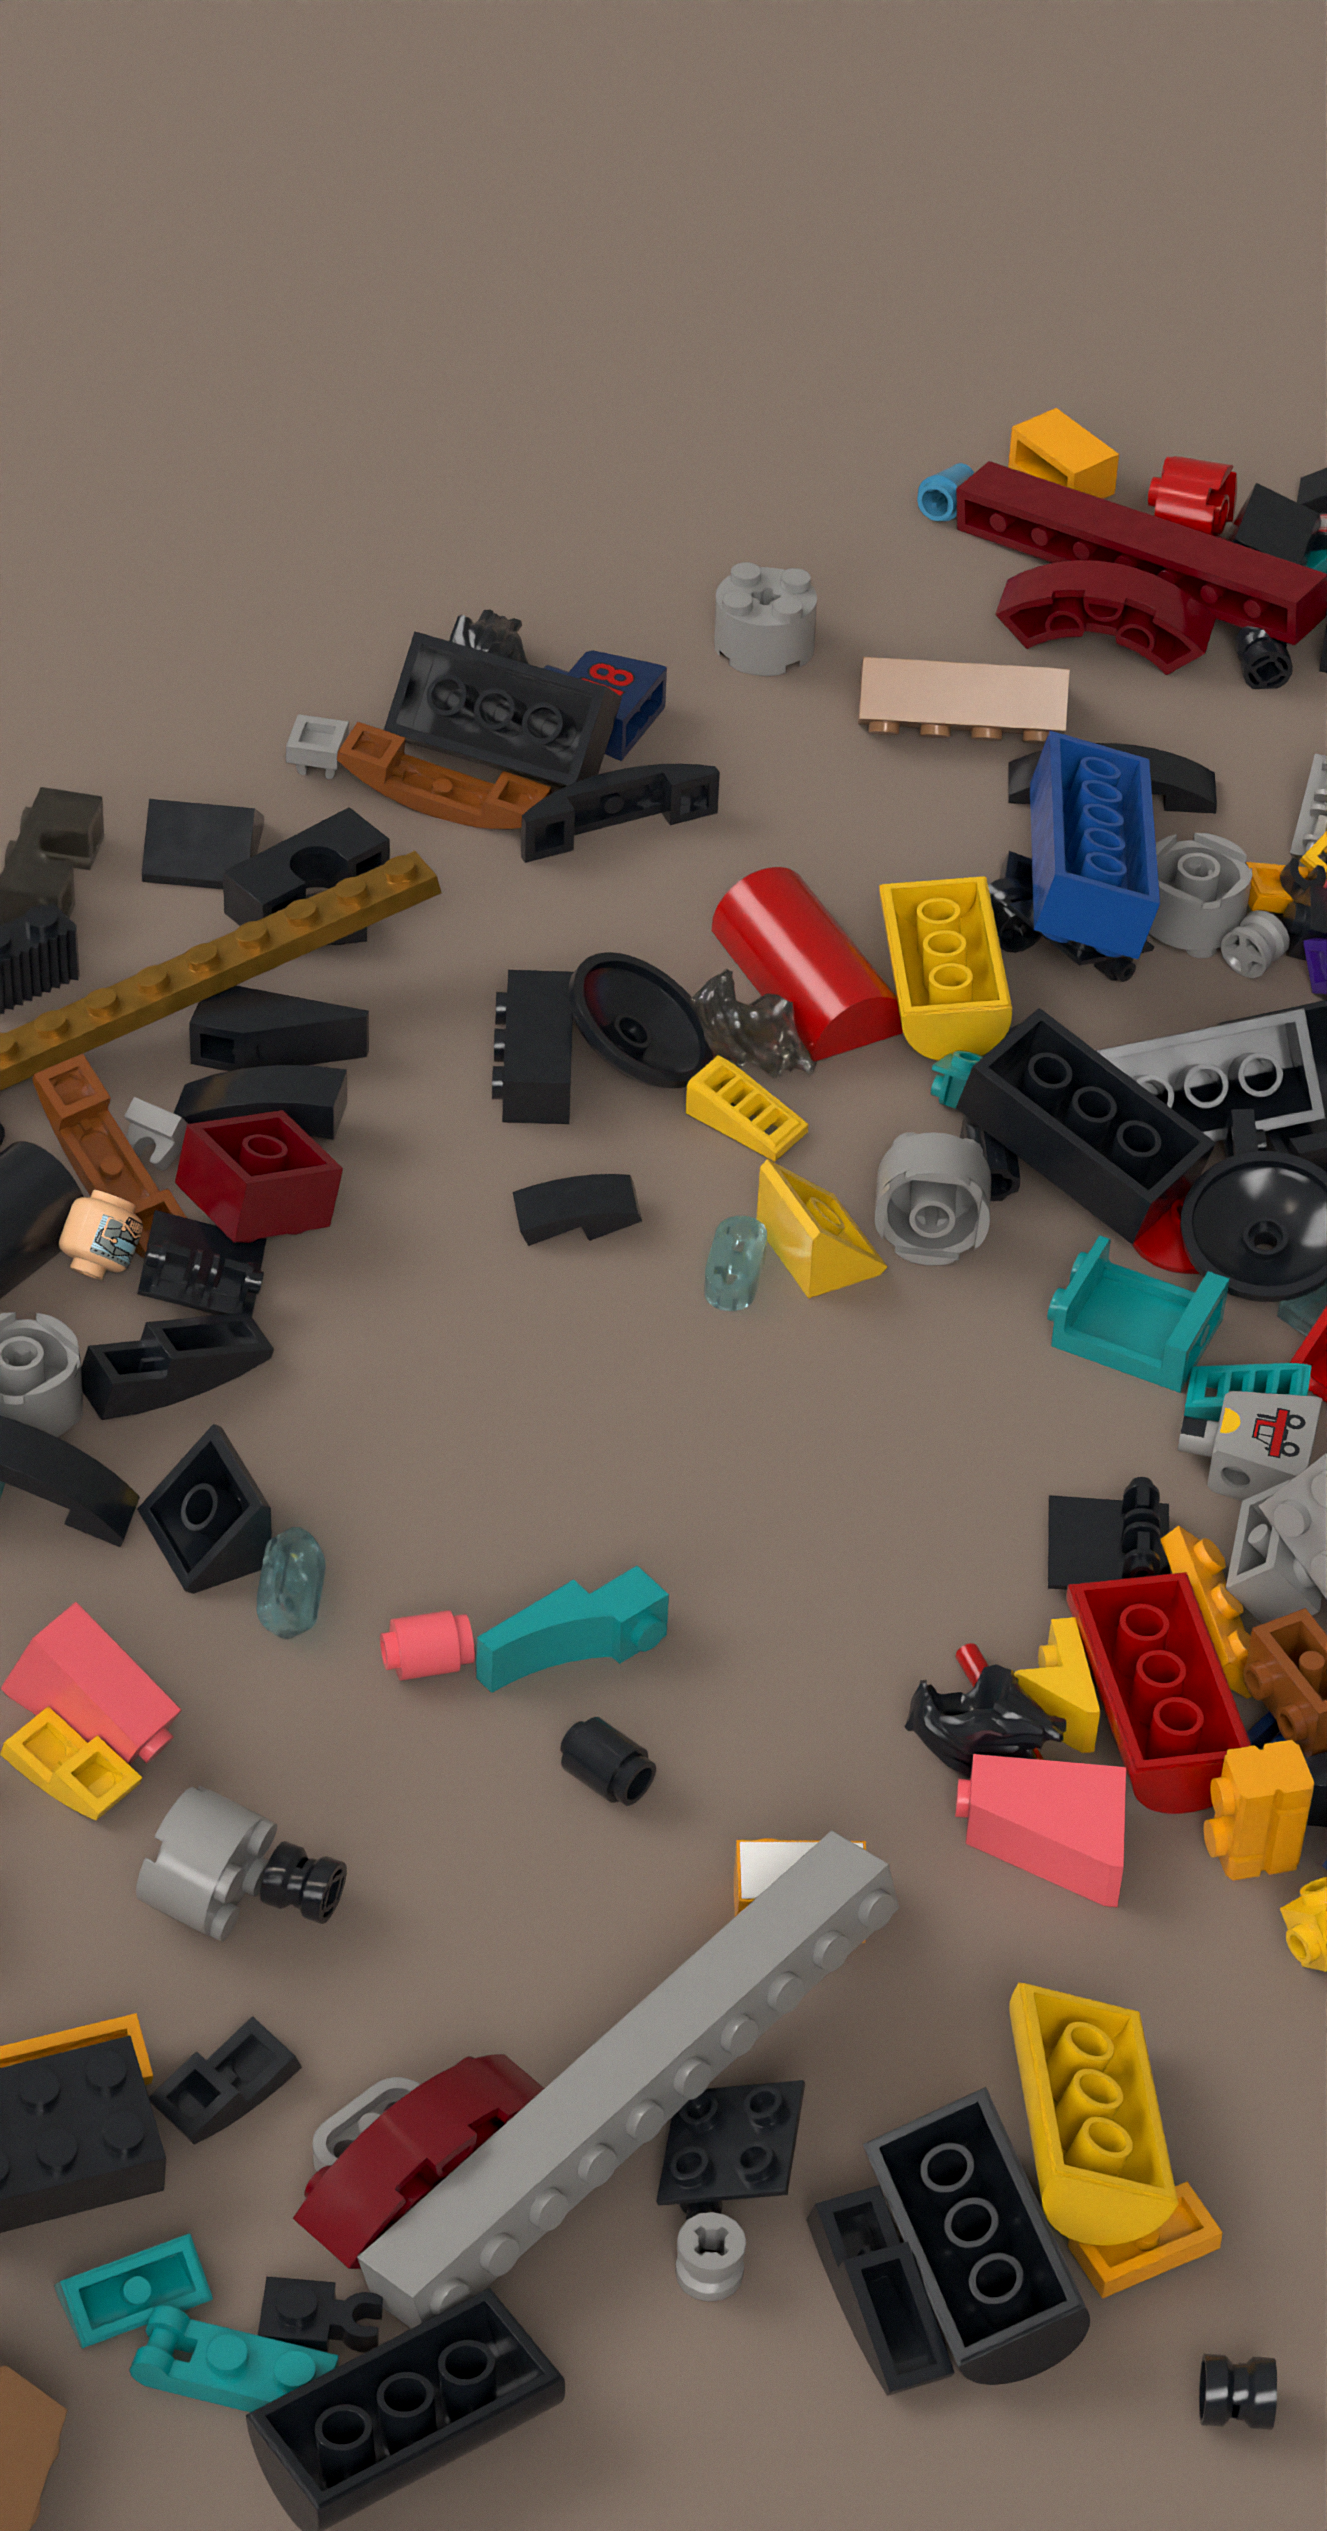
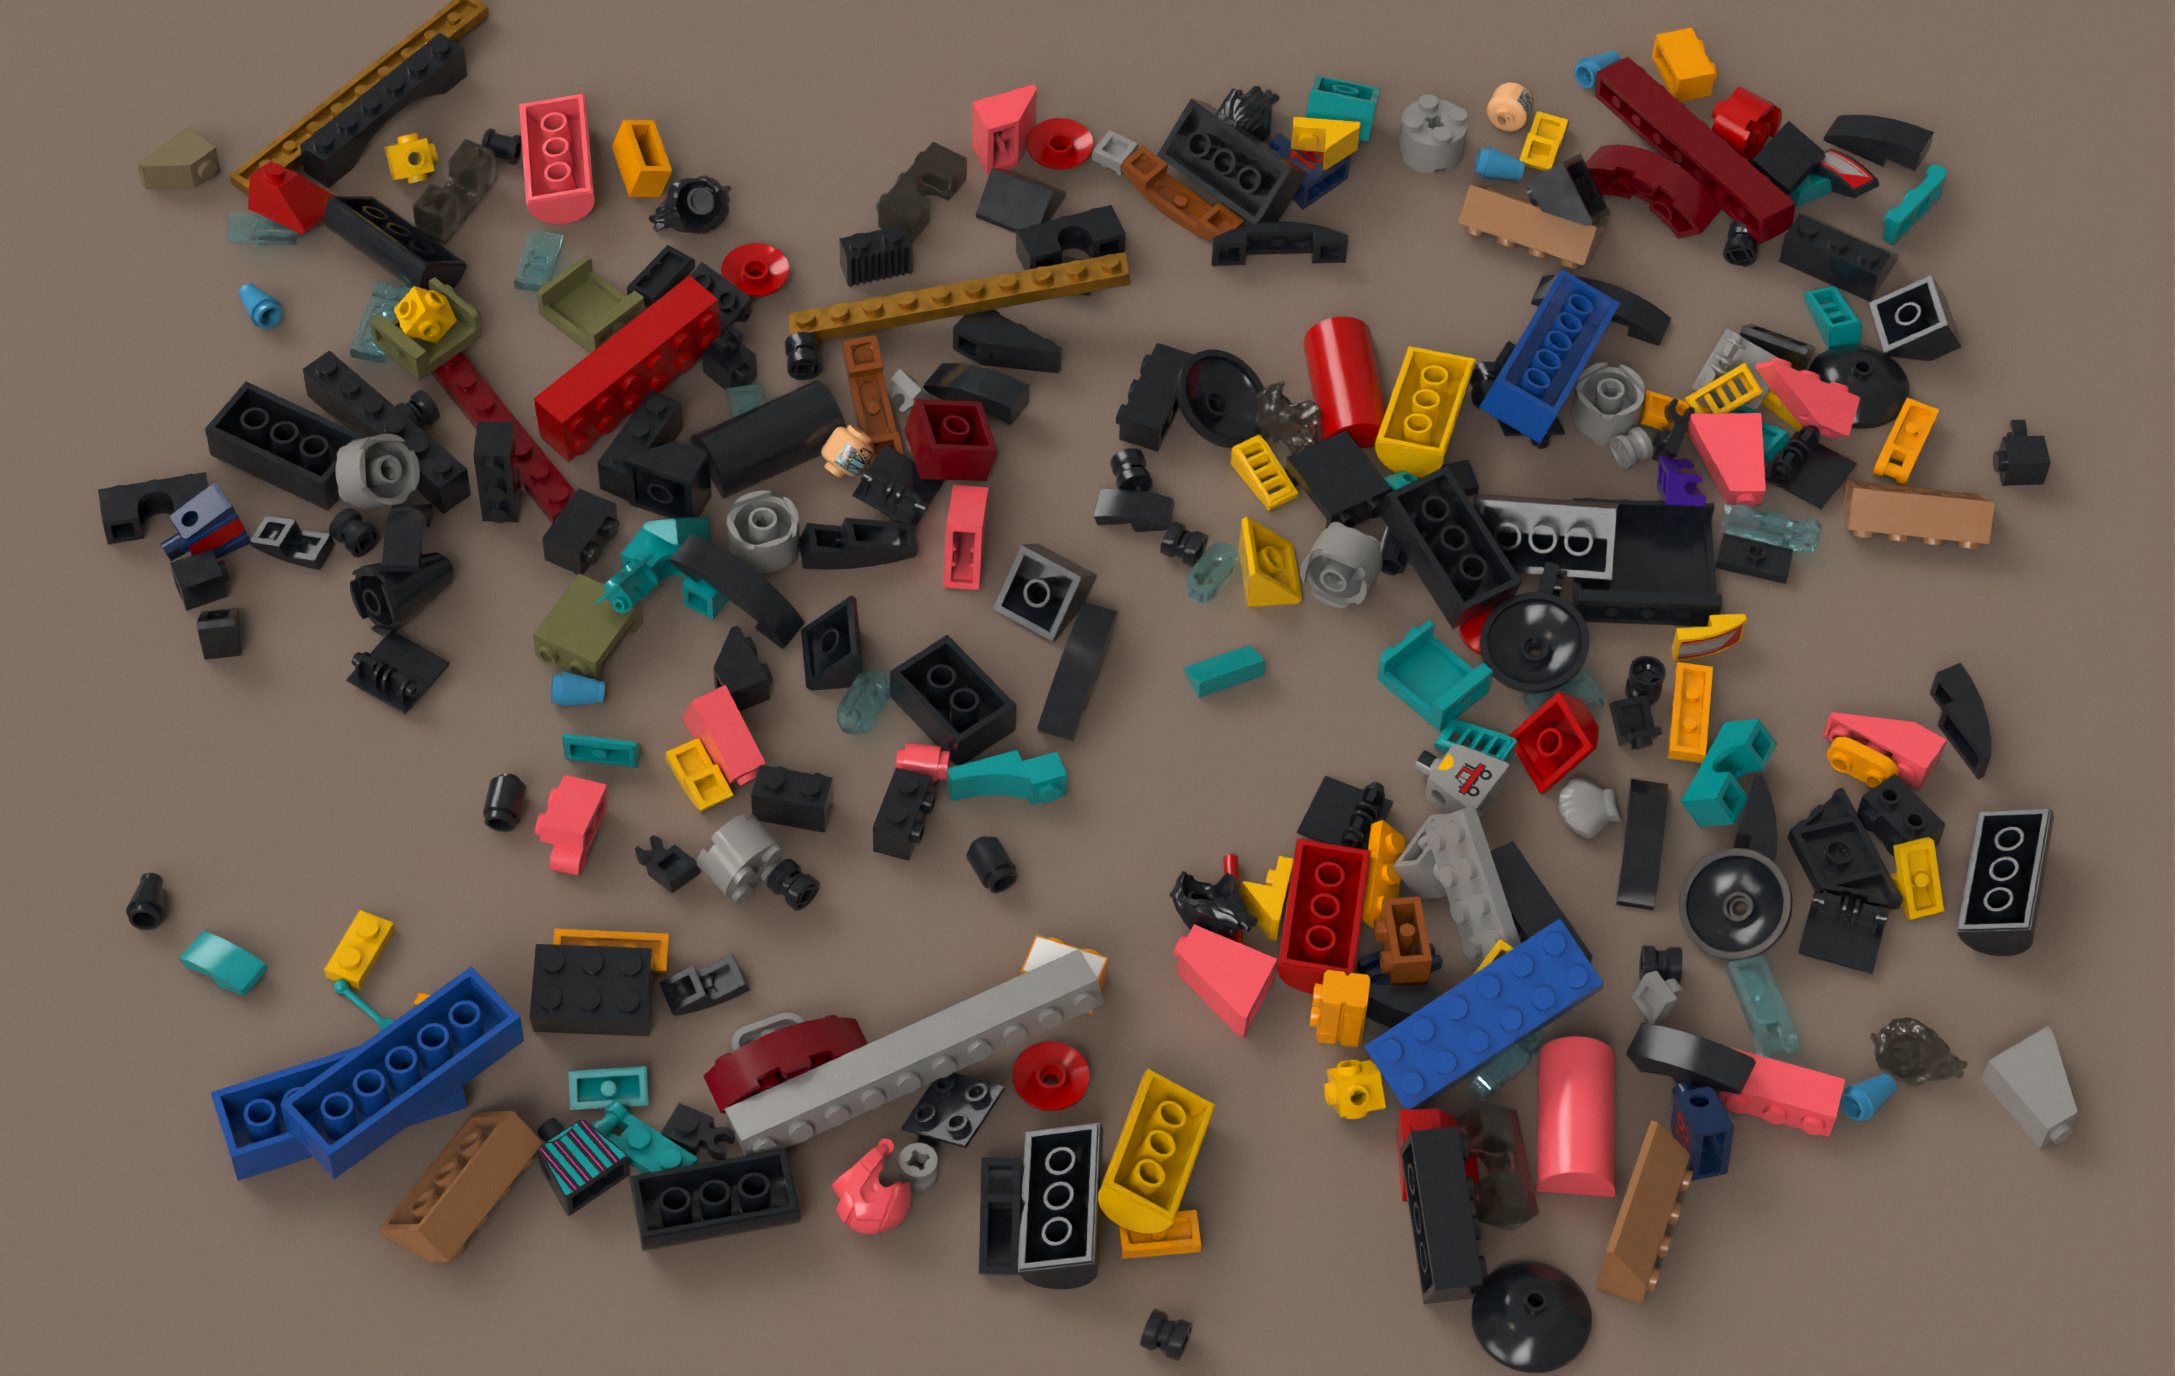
camera: 20 degrees right, 10 degrees up
none -> black torso [537,1118,630,1216]
none -> black plate [635,835,701,893]
none -> black slope [713,625,773,712]
none -> black brick [751,765,833,833]
none -> coral helmet [831,1138,912,1235]
none -> black brick [873,767,936,861]
none -> black brick [890,635,1016,766]
none -> coral slope [944,485,988,590]
none -> coral slope [972,84,1037,175]
none -> black slope [993,543,1097,642]
none -> red dish [1012,1041,1090,1111]
none -> red dish [1027,118,1093,170]
none -> black slope [1037,602,1118,741]
none -> black wheel [1110,448,1153,492]
none -> black wheel [1160,521,1208,567]
none -> teal slope [1183,645,1266,698]
none -> black panel [1285,431,1391,528]
none -> yellow slope [1291,117,1360,171]
none -> teal brick [1305,75,1381,144]
none -> dark azure cone [1474,146,1525,181]
none -> light nougat head [1487,82,1534,132]
none -> yellow slope [1519,111,1569,171]
none -> black slope [1526,153,1610,226]

